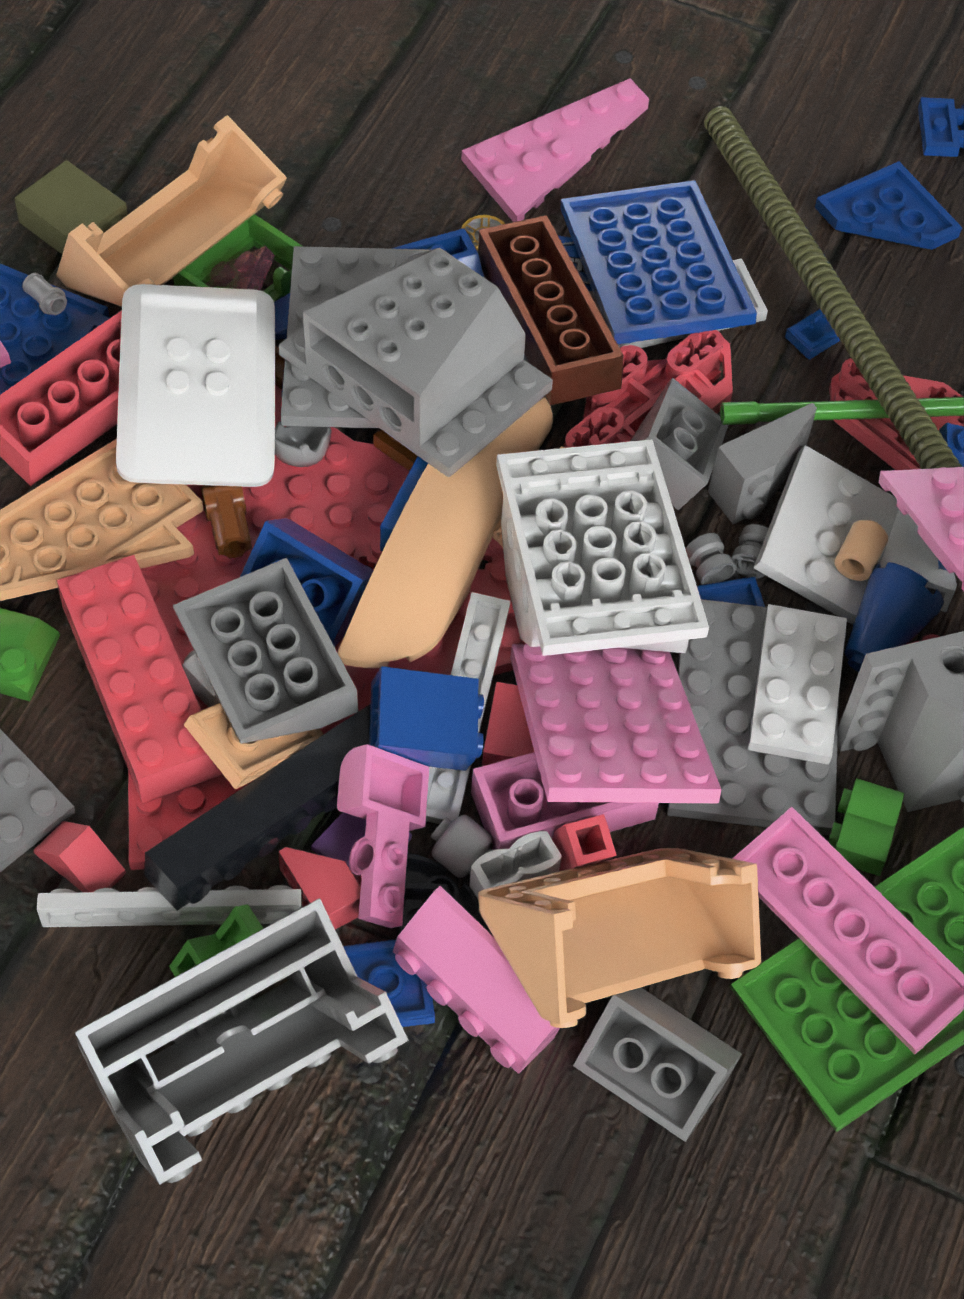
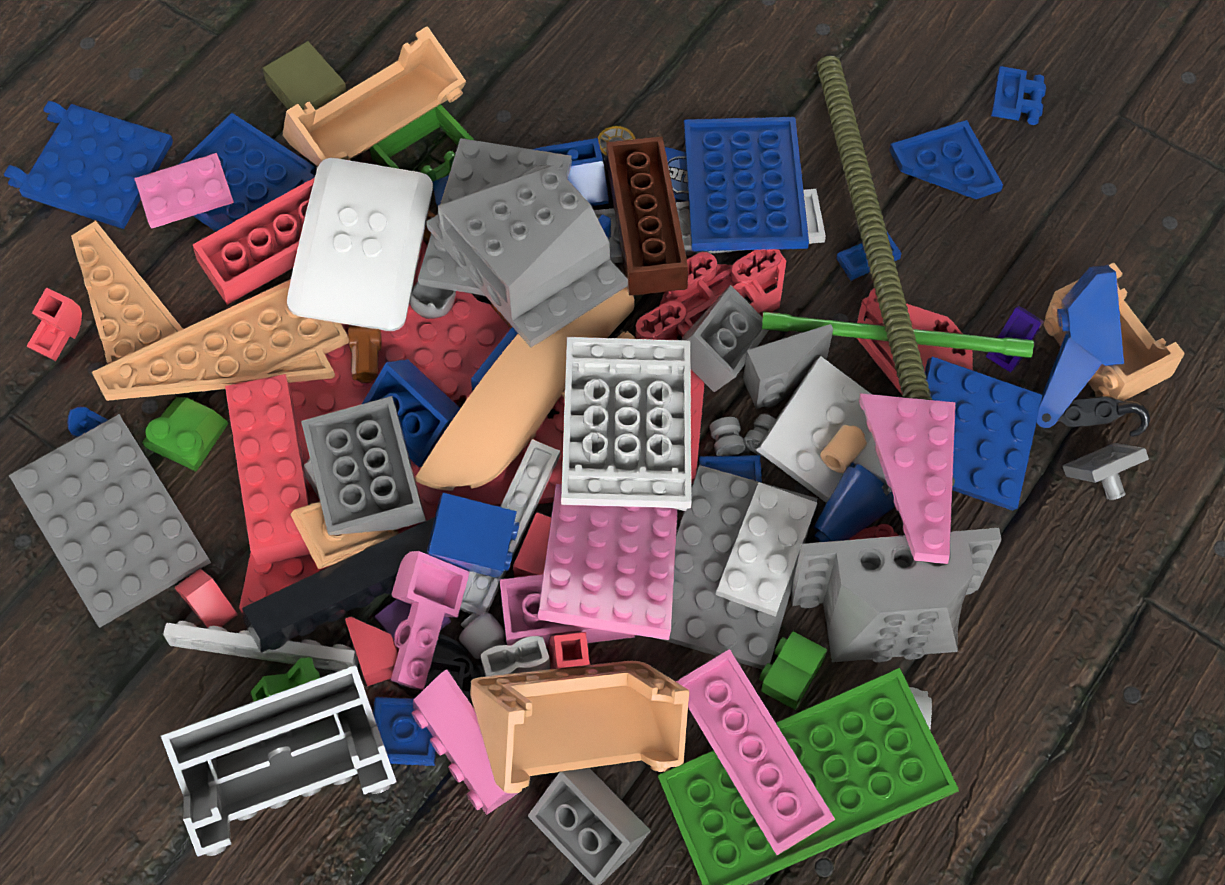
camera: 15 degrees right, 5 degrees up
light grey pin [22,272,67,315] -> none
clear pink wing [207,246,275,291] -> none
bright pink wing [461,78,649,222] -> none

